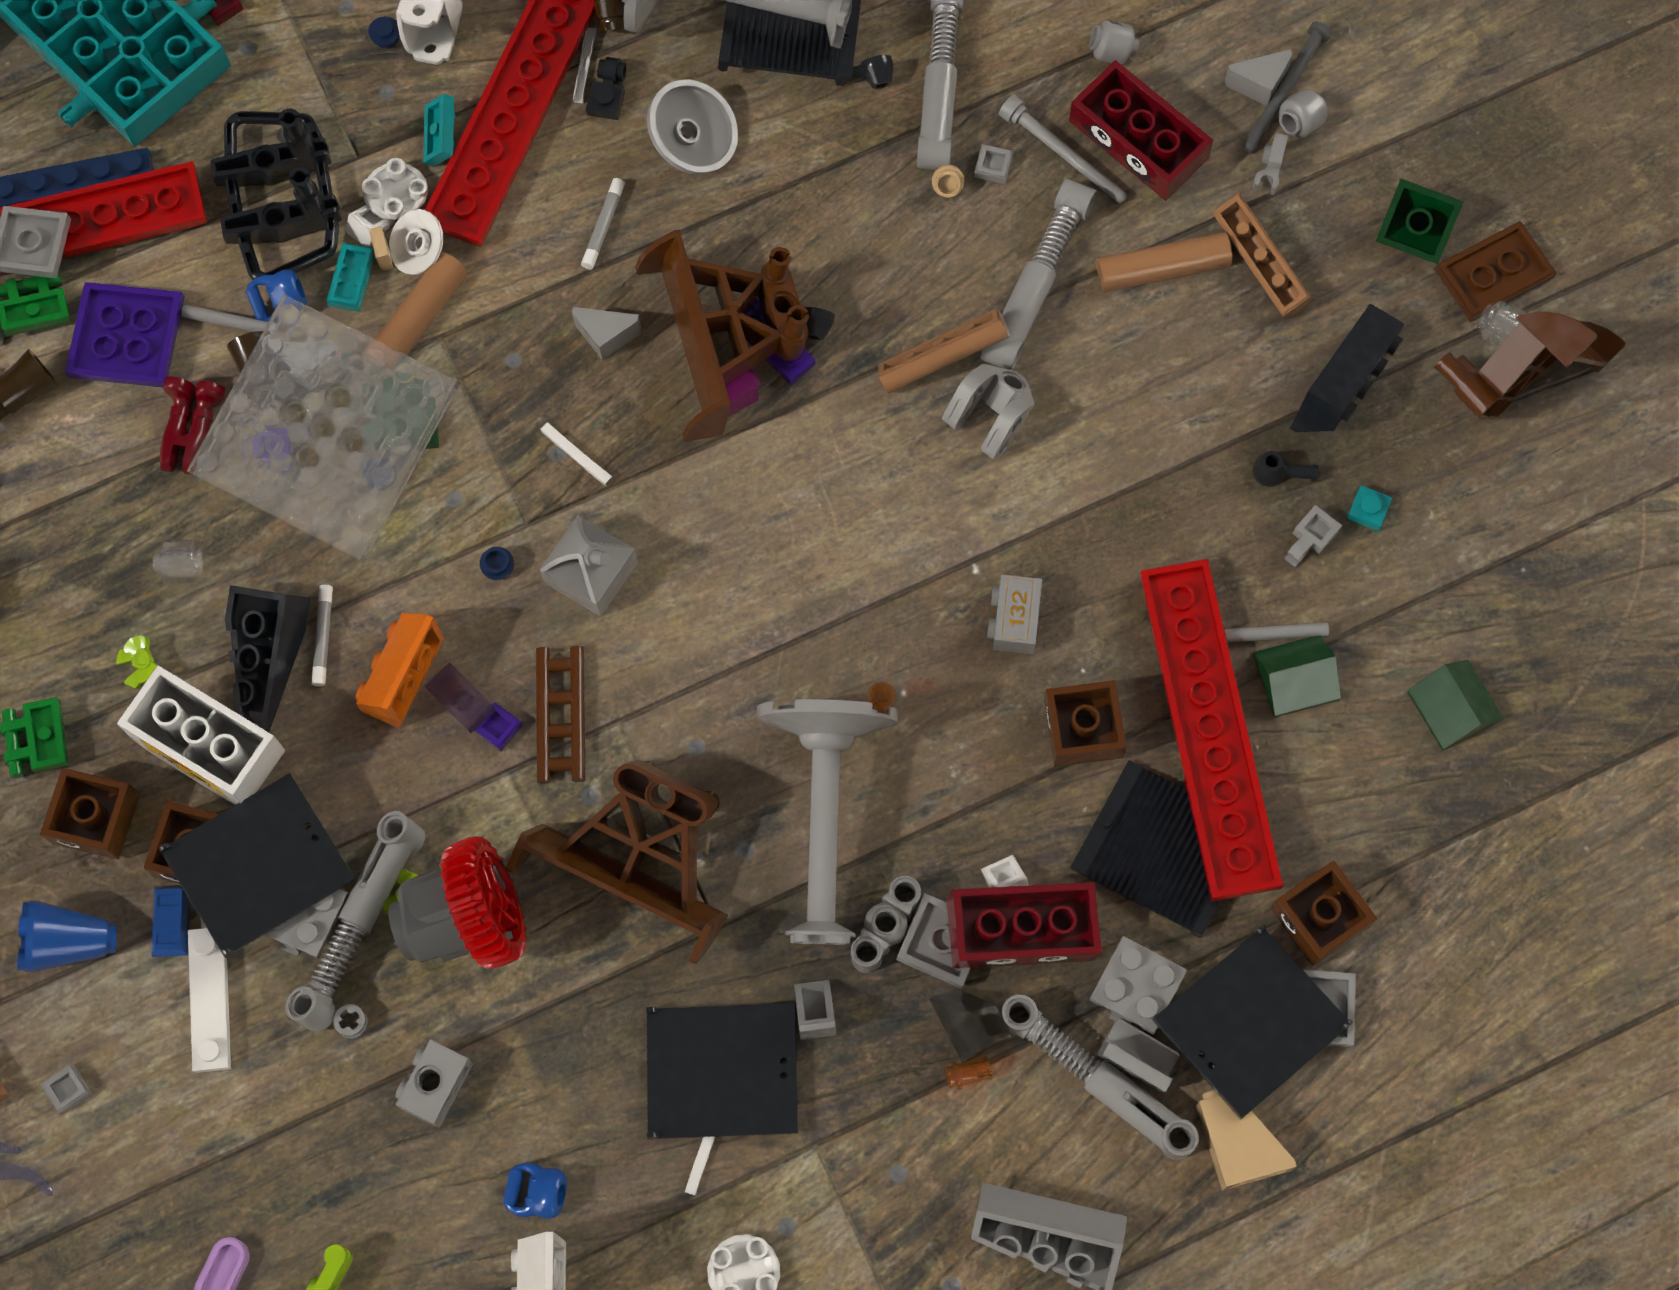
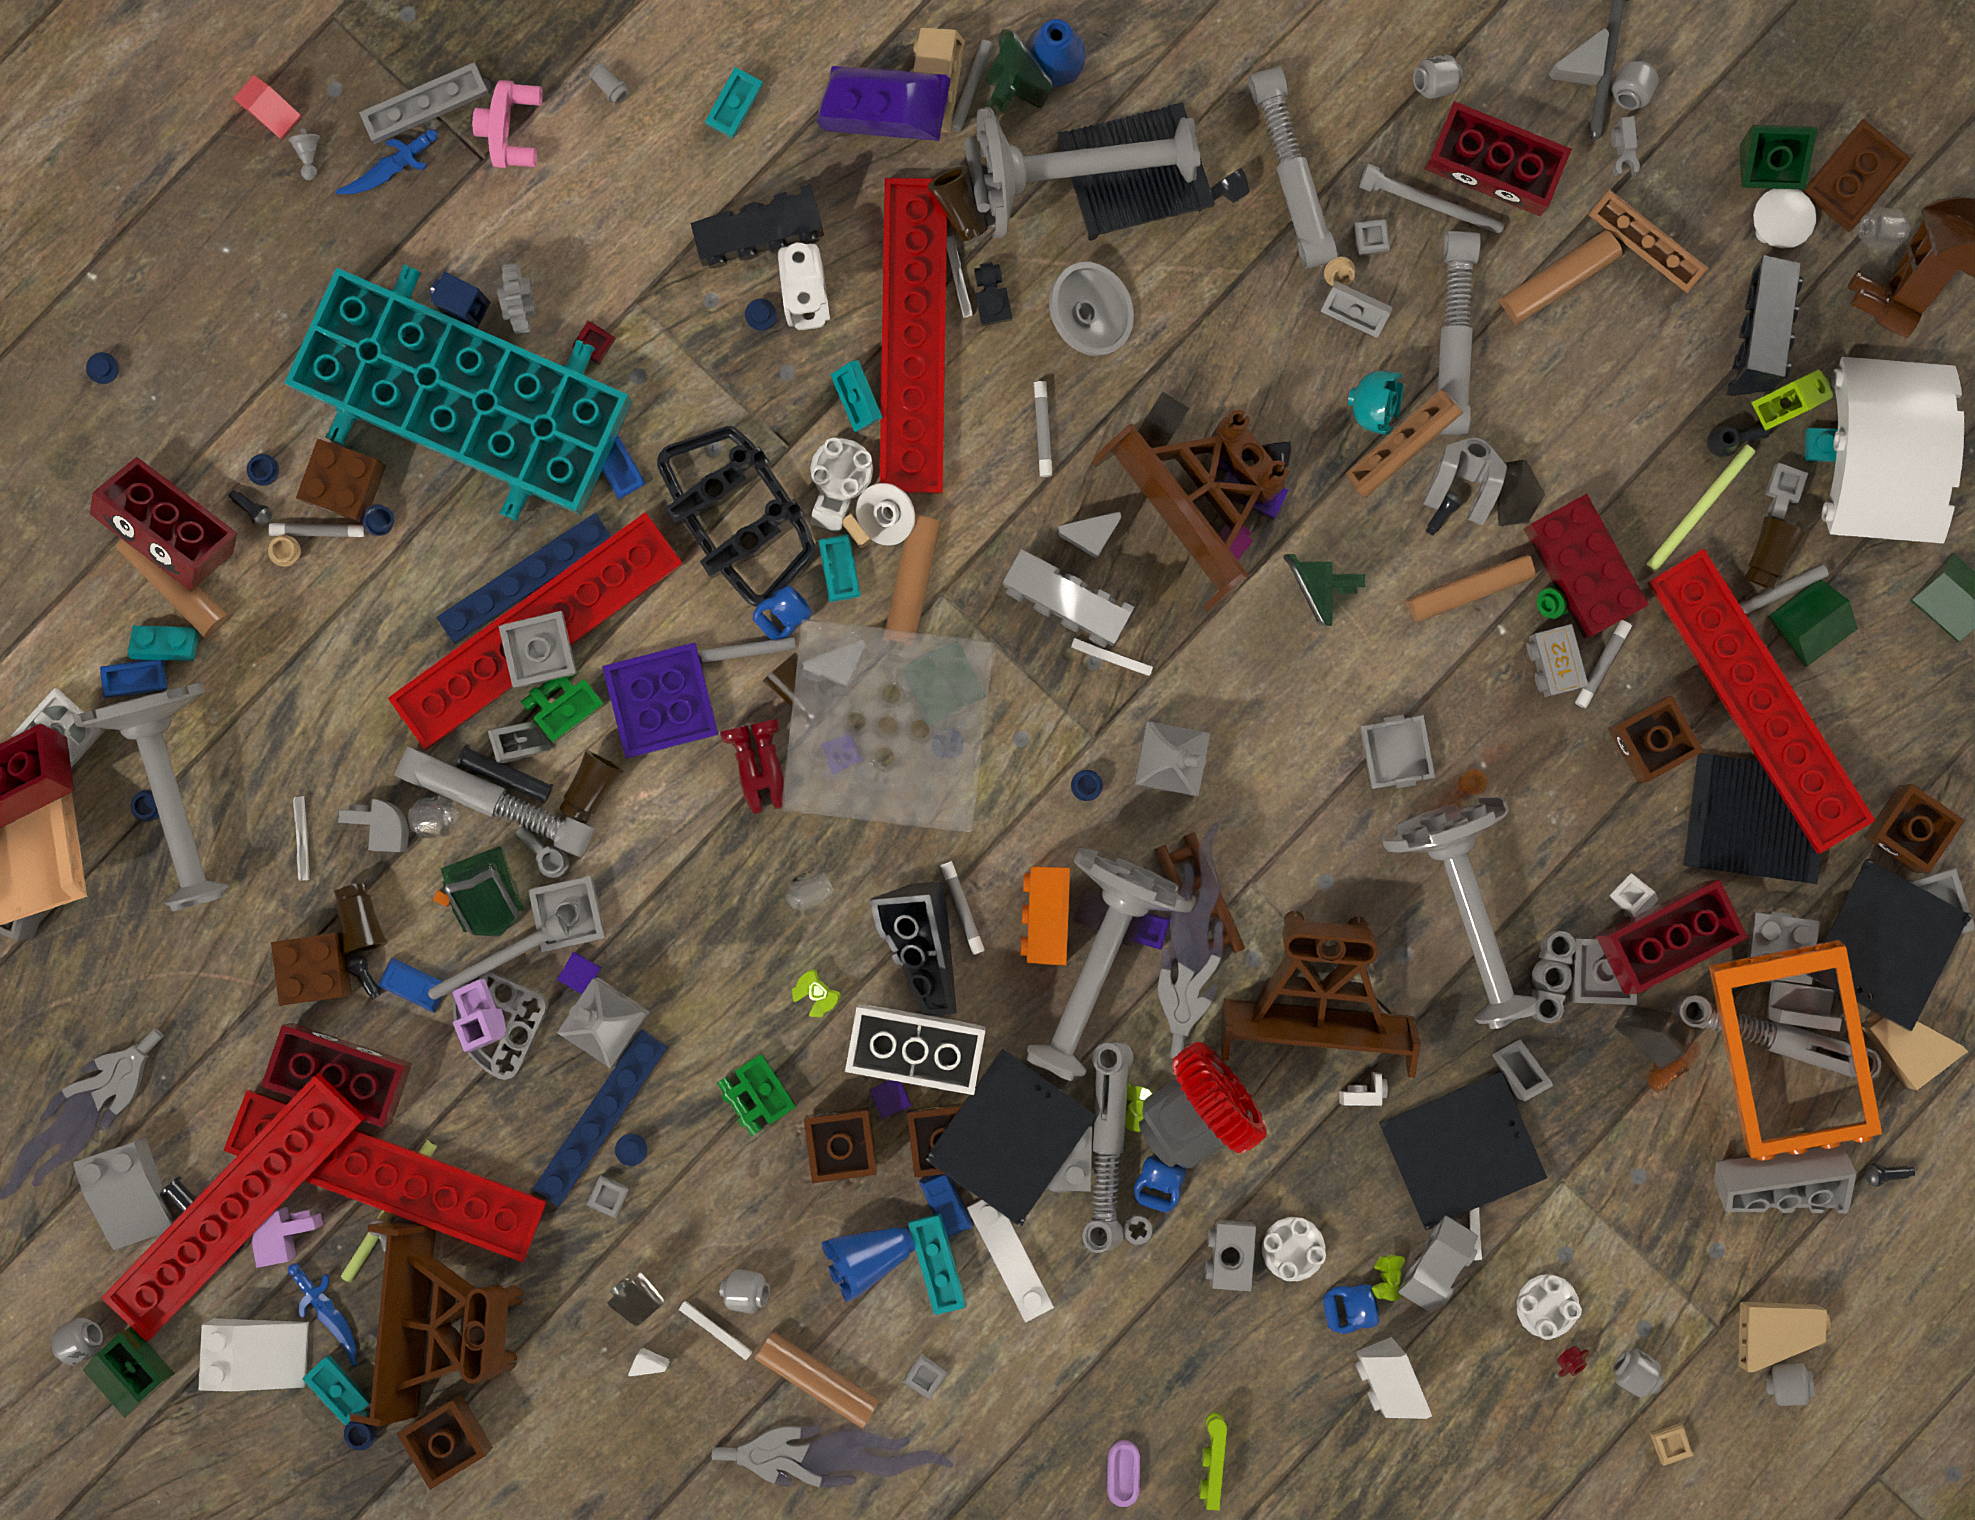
camera: 25 degrees left, 15 degrees up
none -> blue tile [602,435,646,499]
none -> dark purple tile [869,1080,912,1119]
none -> teal plate [908,1213,967,1315]
none -> light grey wedge [1003,549,1135,648]
none -> light grey piece [1027,848,1196,1081]
none -> blue piece [1134,1155,1186,1213]
none -> clear smoke slope [1138,392,1190,448]
none -> piece [1158,823,1224,1059]
none -> white dish [1262,1217,1326,1281]
none -> clear green piece [1283,554,1365,626]
none -> light grey plate [1320,281,1393,338]
none -> white bracket [1339,1072,1388,1106]
none -> teal cylinder [1348,370,1404,435]
none -> light grey piece [1360,715,1435,789]
none -> lime piece [1372,1254,1405,1301]
none -> light grey brick [1398,1215,1478,1313]
none -> medium nougat brick [1405,555,1536,623]
none -> black piece [1426,491,1462,536]
none -> clear smoke slope [1497,460,1545,527]
none -> dark red brick [1523,494,1649,639]
none -> green plate [1536,584,1570,619]
none -> light grey bar [1575,620,1632,709]
none -> yellowish green piece [1645,445,1755,573]
none -> orange window [1709,940,1882,1161]
none -> dark brown plant [1745,517,1807,590]
none -> lime torso [1751,369,1833,431]
none -> white dish [1753,189,1816,249]
none -> white panel [1822,357,1964,543]
none -> black piece [1865,1164,1915,1187]

